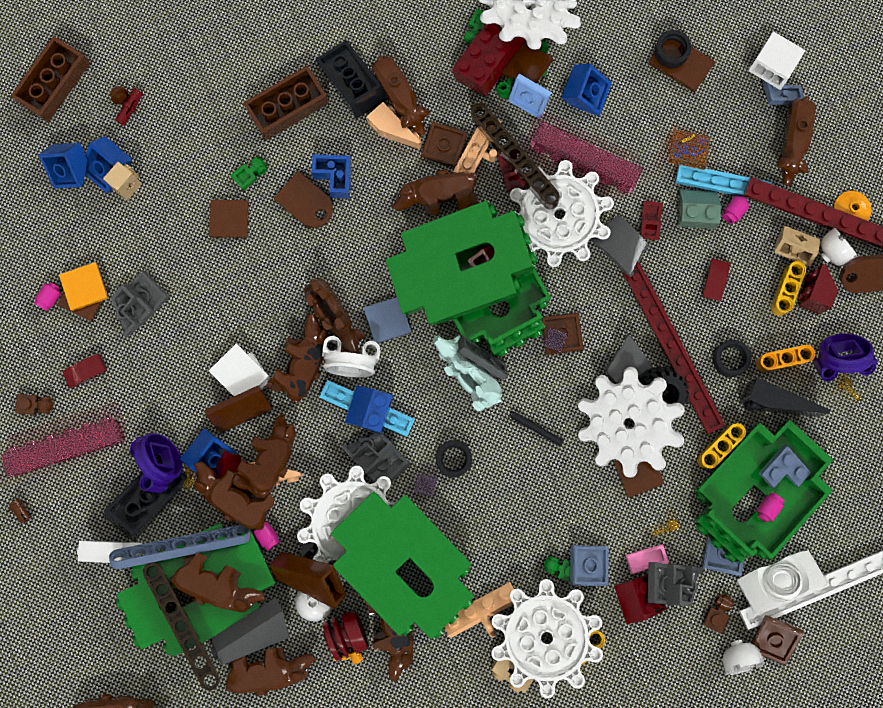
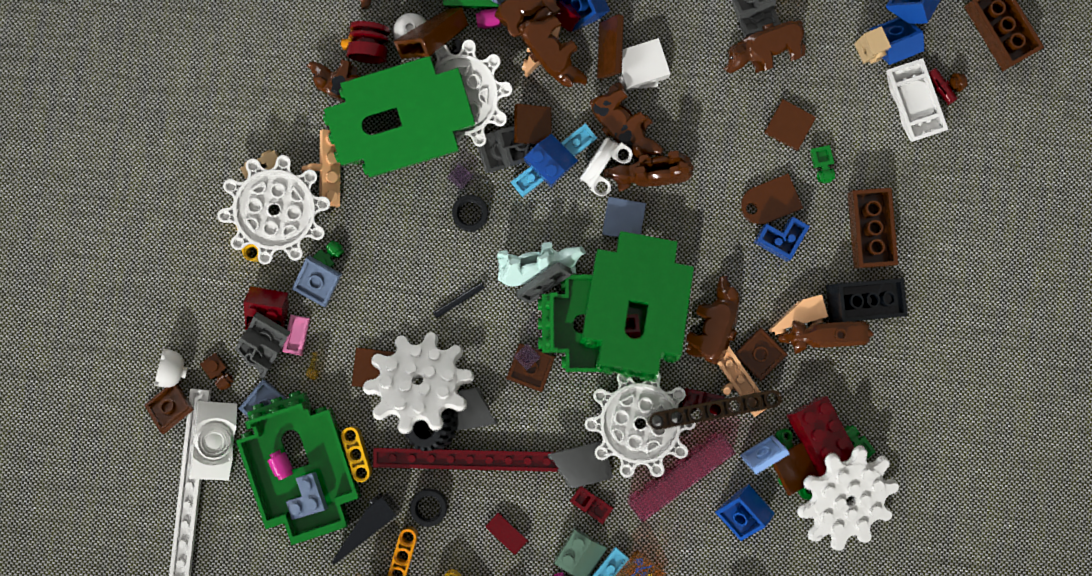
camera: 120 degrees right, 5 degrees up
none -> reddish brown tile [514,103,551,145]
none -> reddish brown animal [723,20,806,74]
none -> white slope [886,58,949,142]

